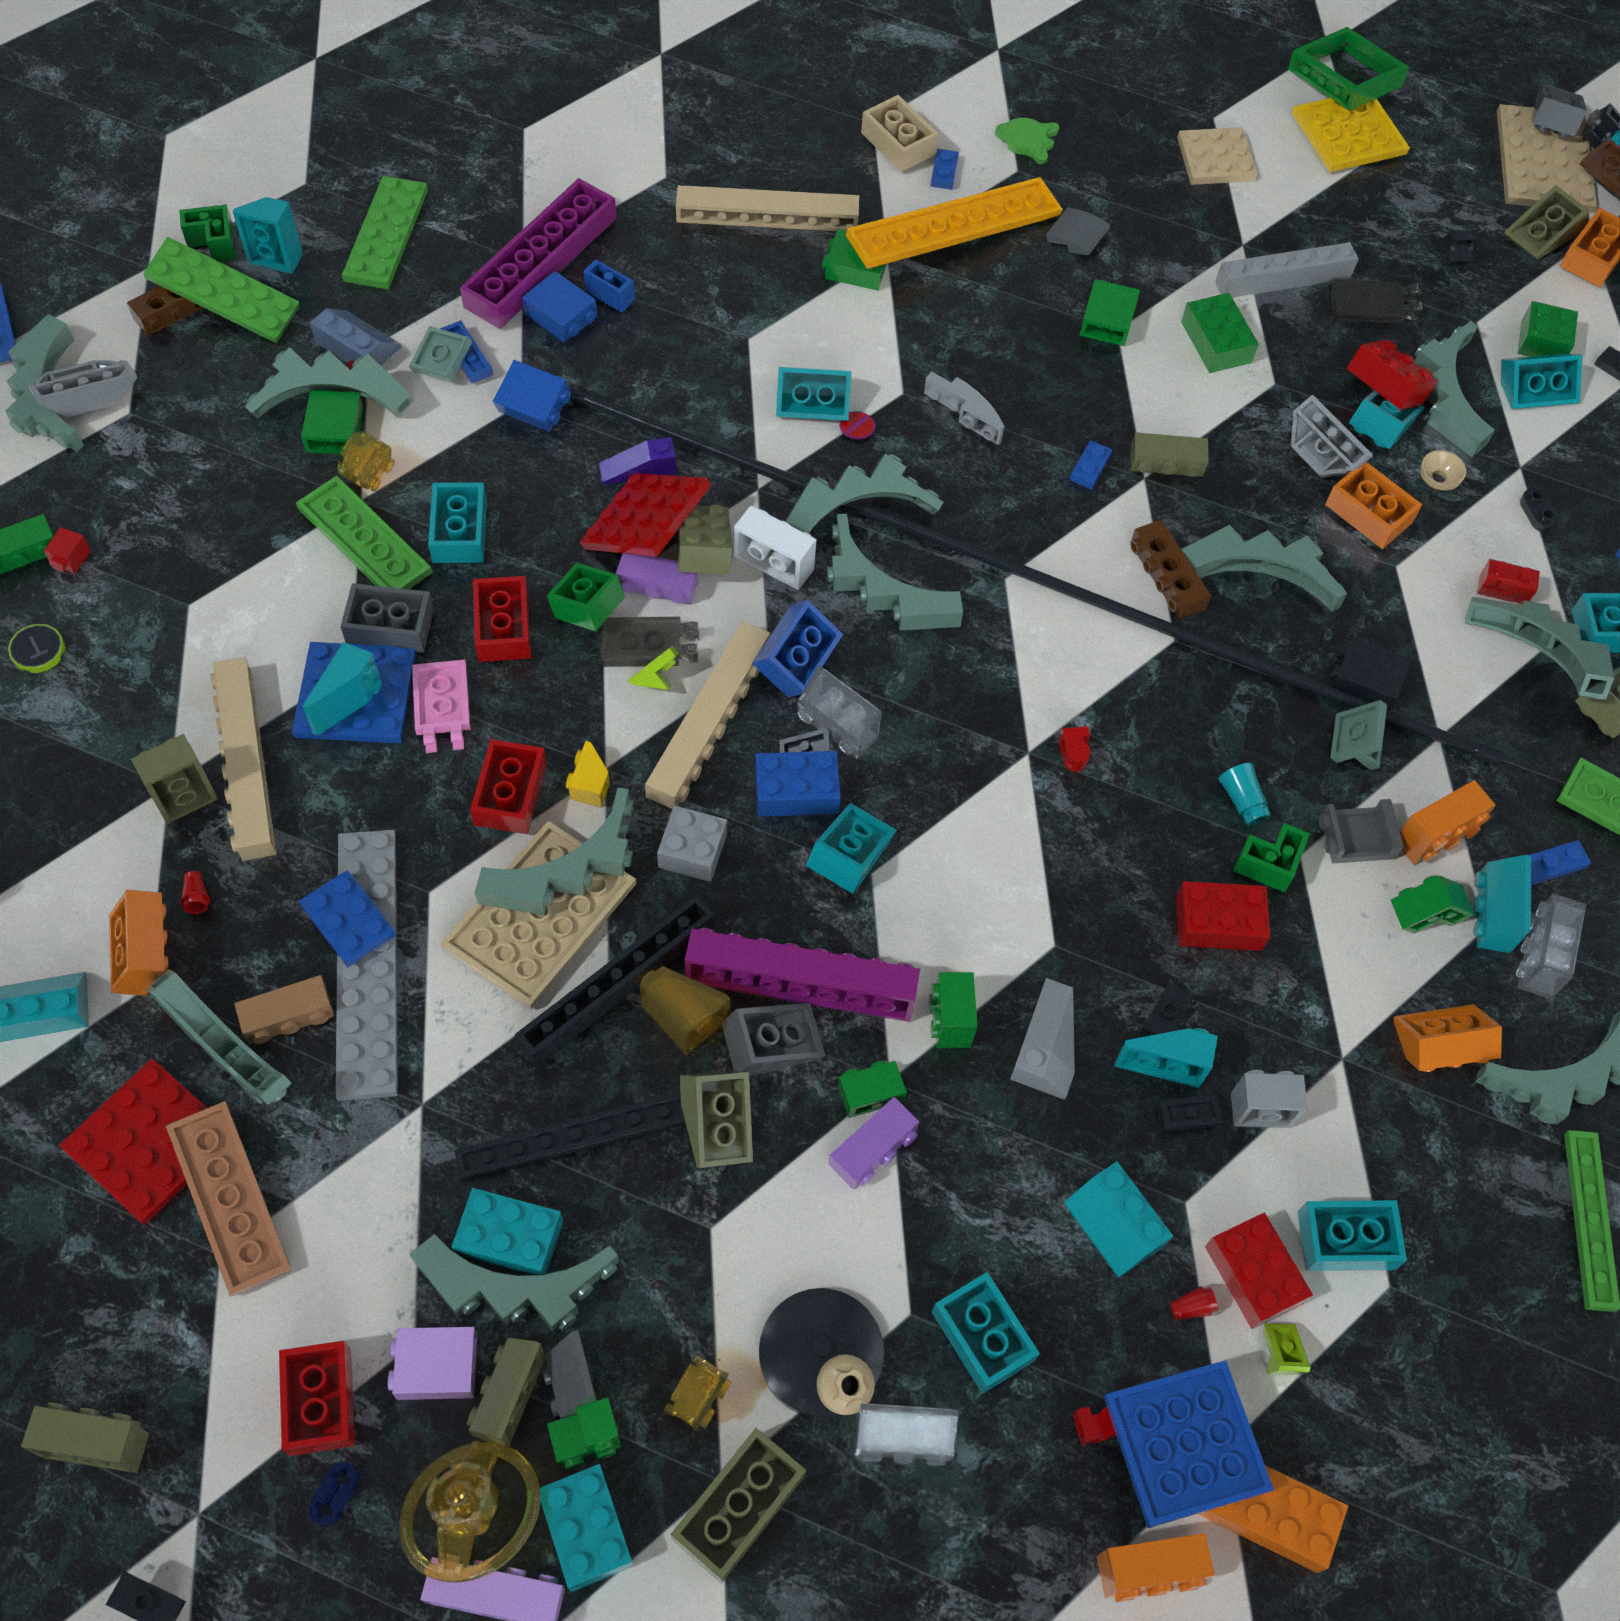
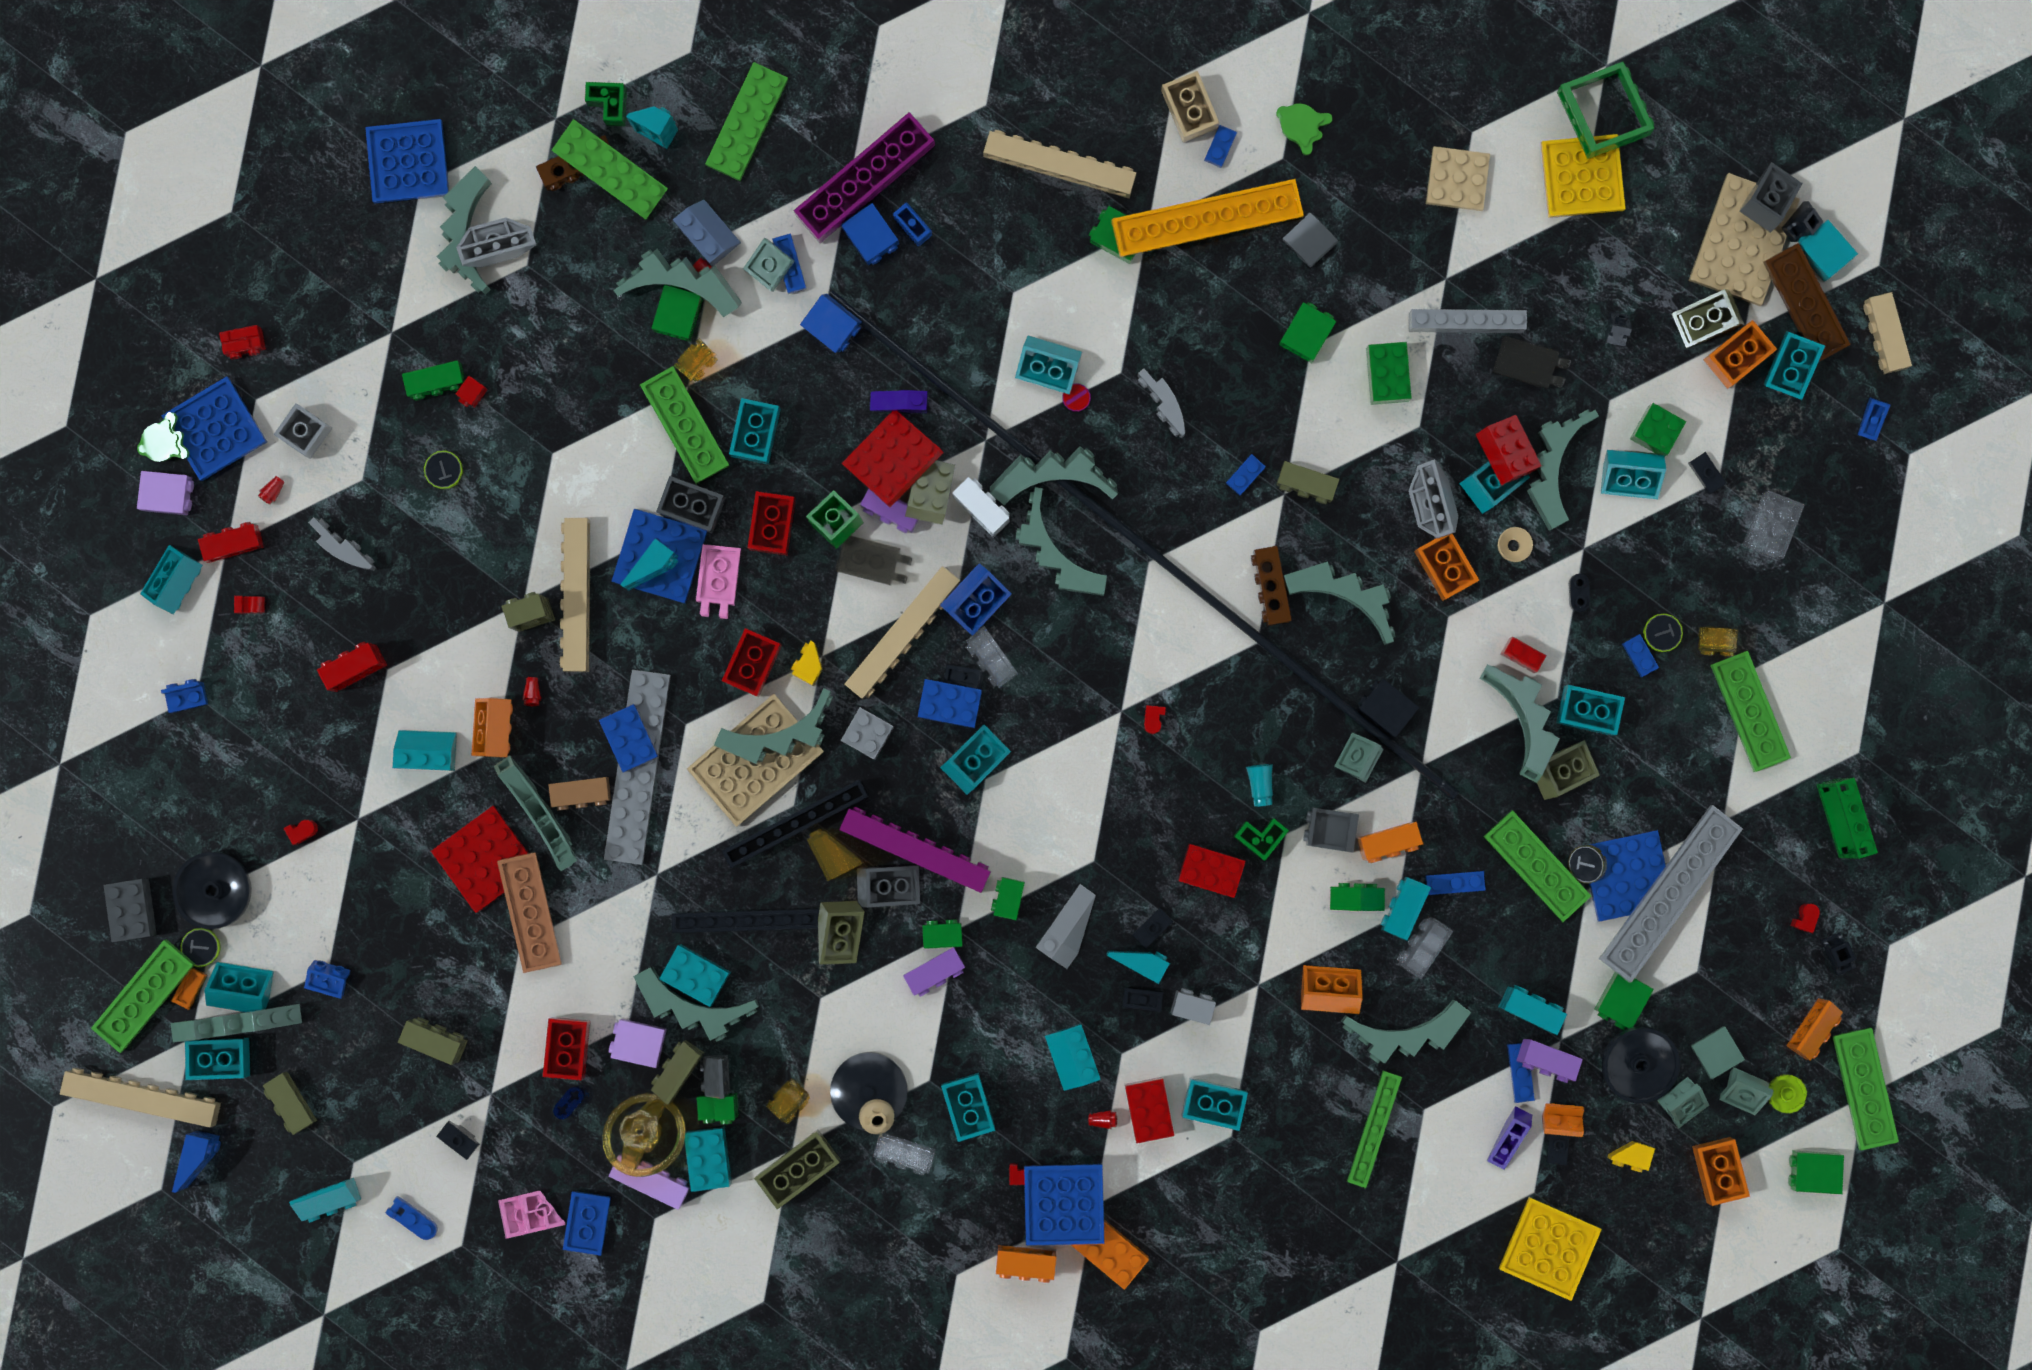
camera: 25 degrees right, 25 degrees up
lime slope [628,646,679,690] -> none
lime slope [1263,1323,1311,1375] -> none

